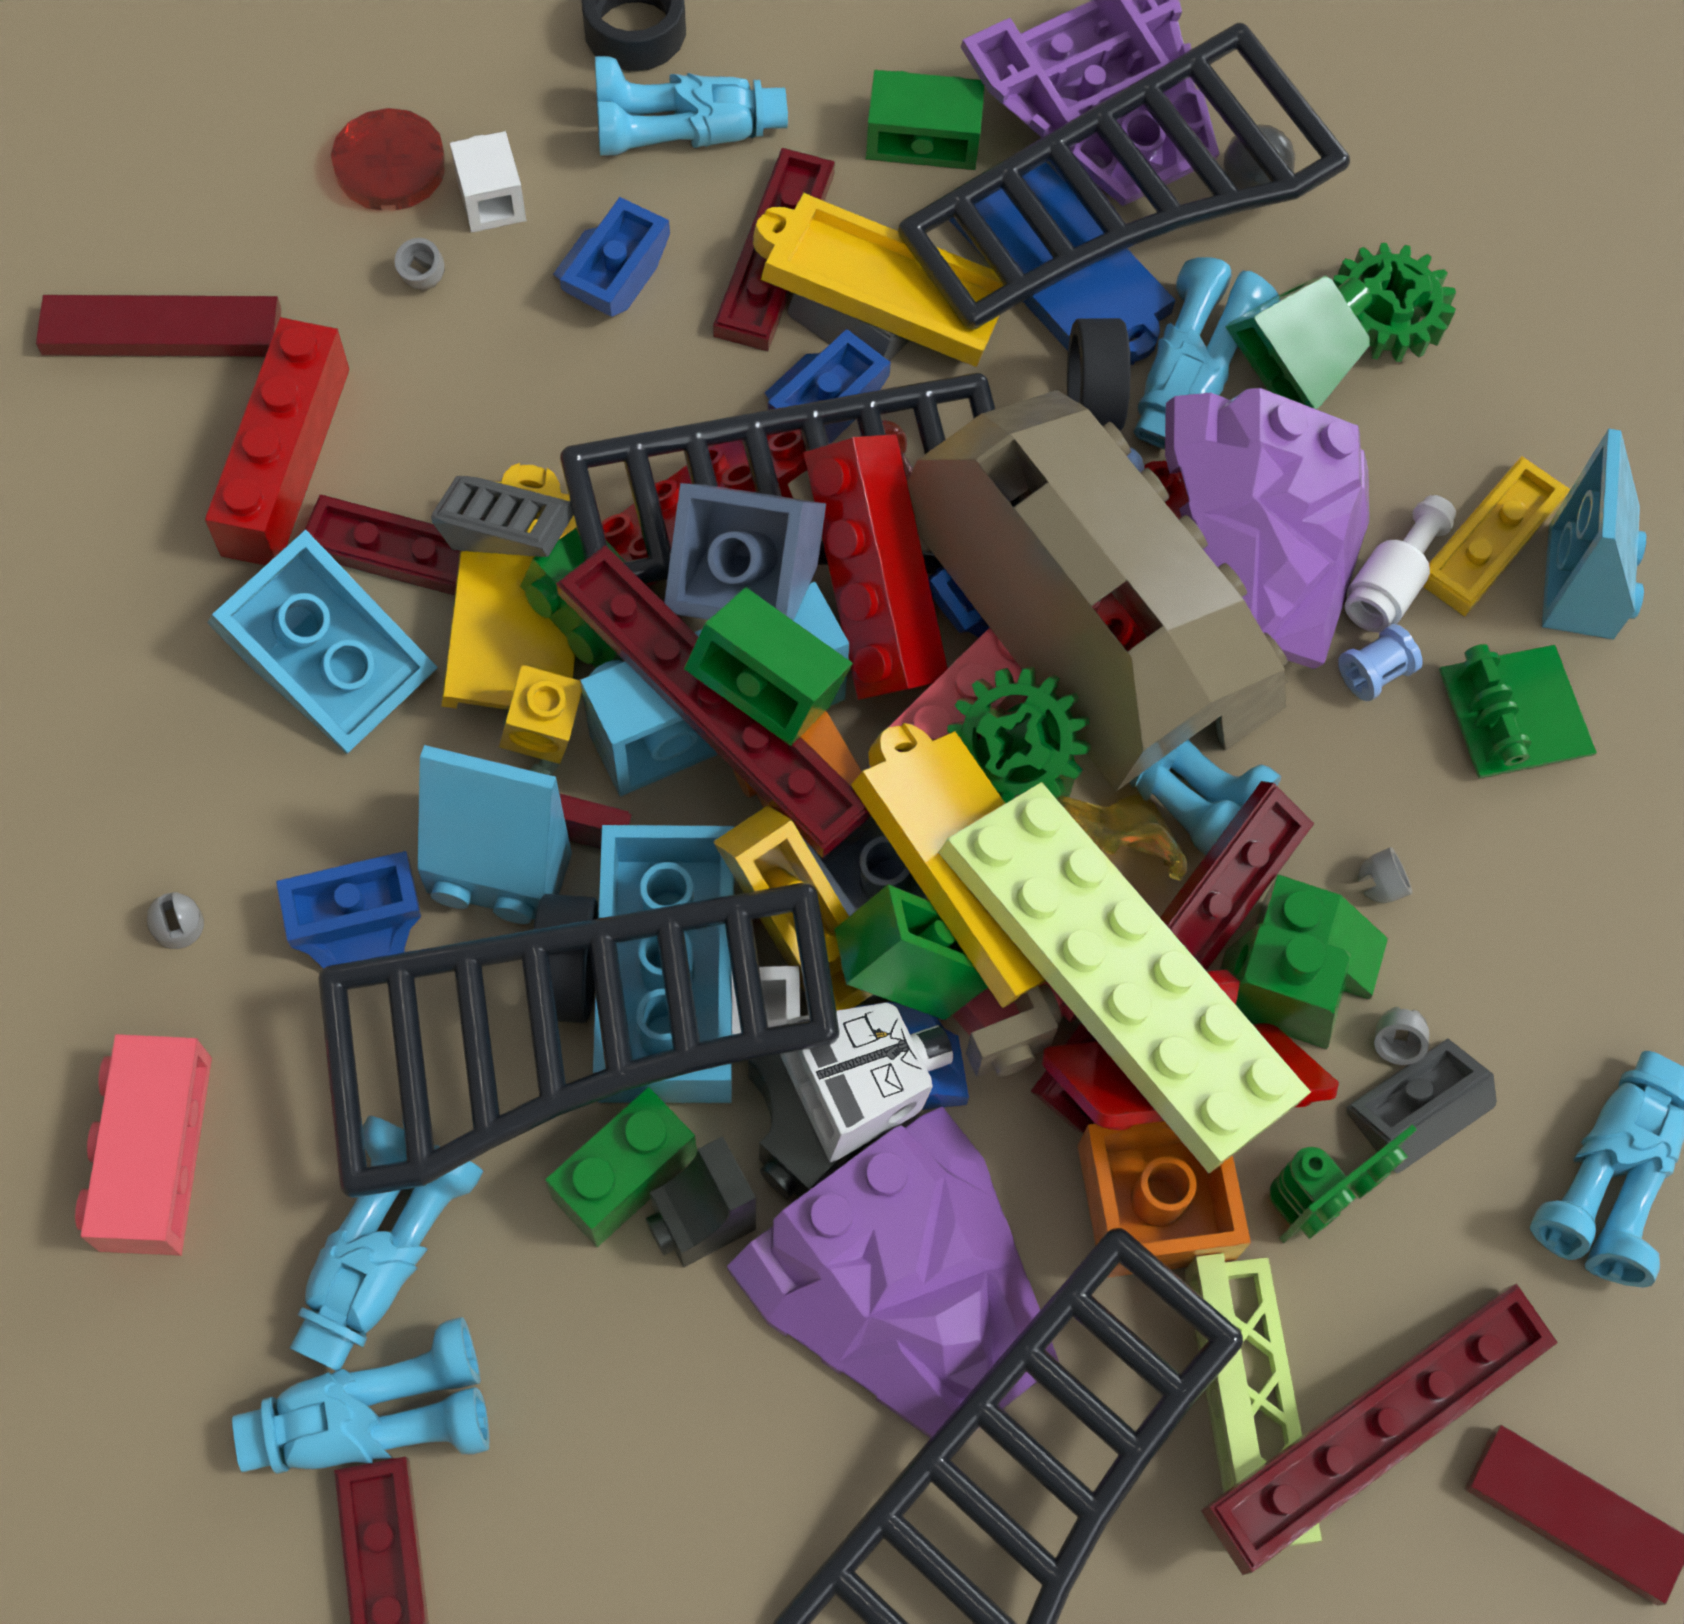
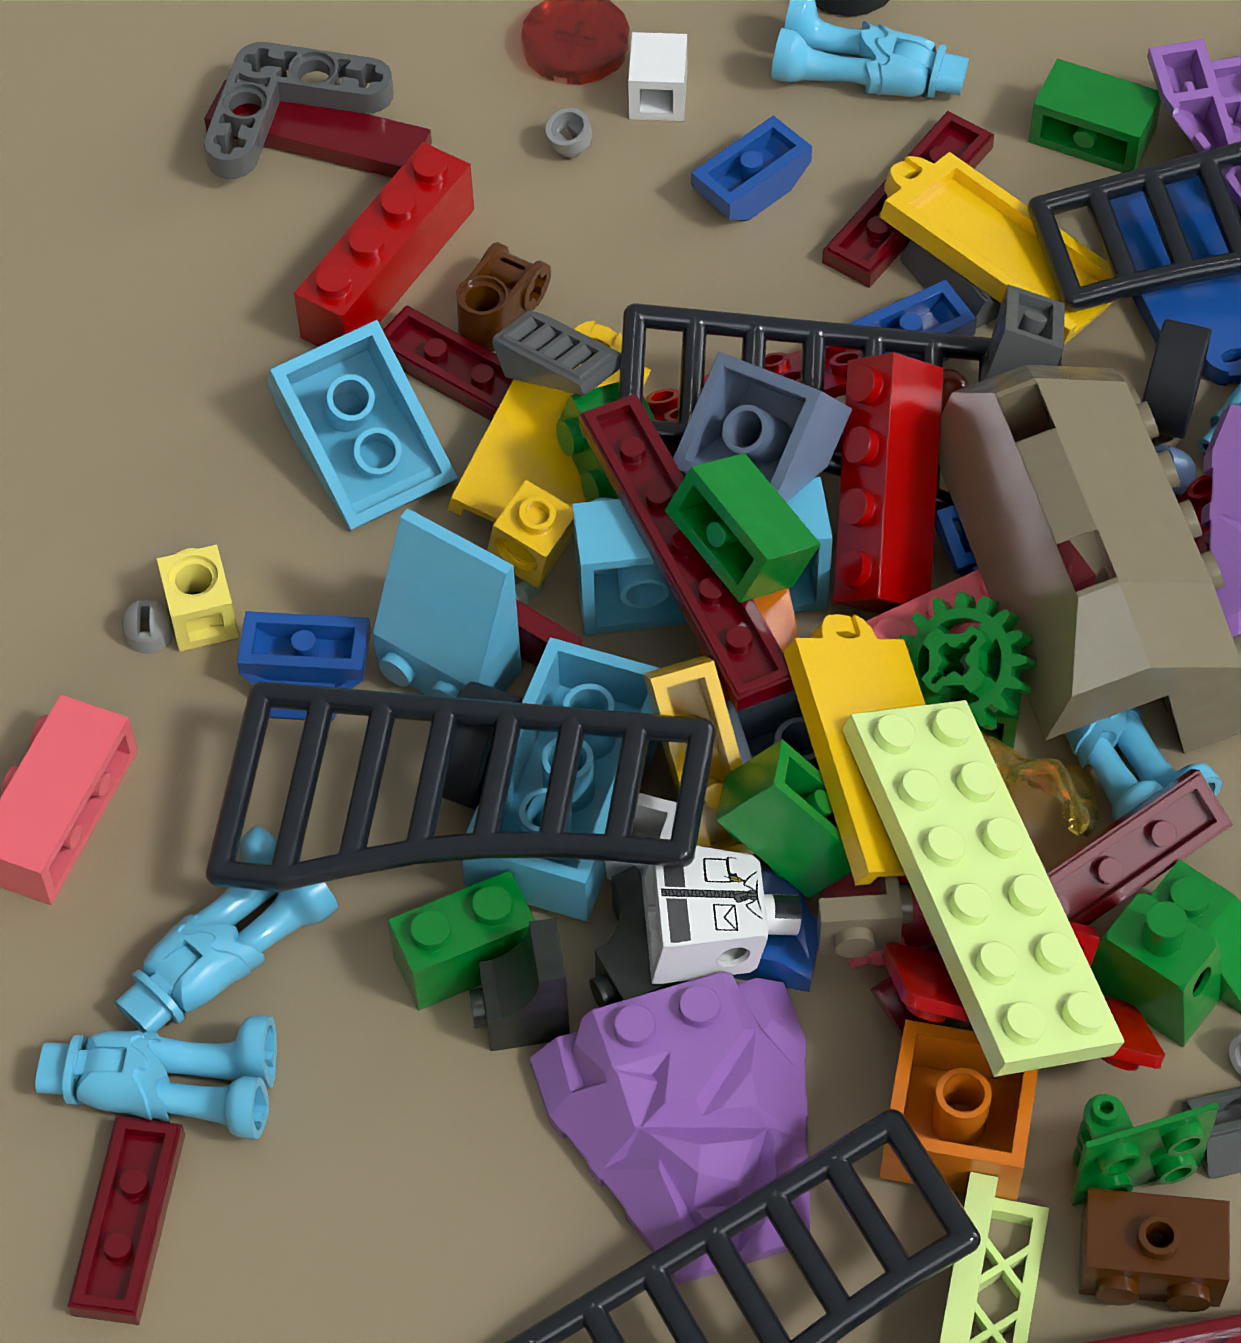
camera: 25 degrees right, 10 degrees down
none -> light yellow brick [156,544,239,652]
none -> dark grey beam [204,42,394,179]
none -> reddish brown piece [456,242,551,352]
none -> dark grey slope [981,284,1065,381]
none -> reddish brown brick [1079,1188,1230,1312]

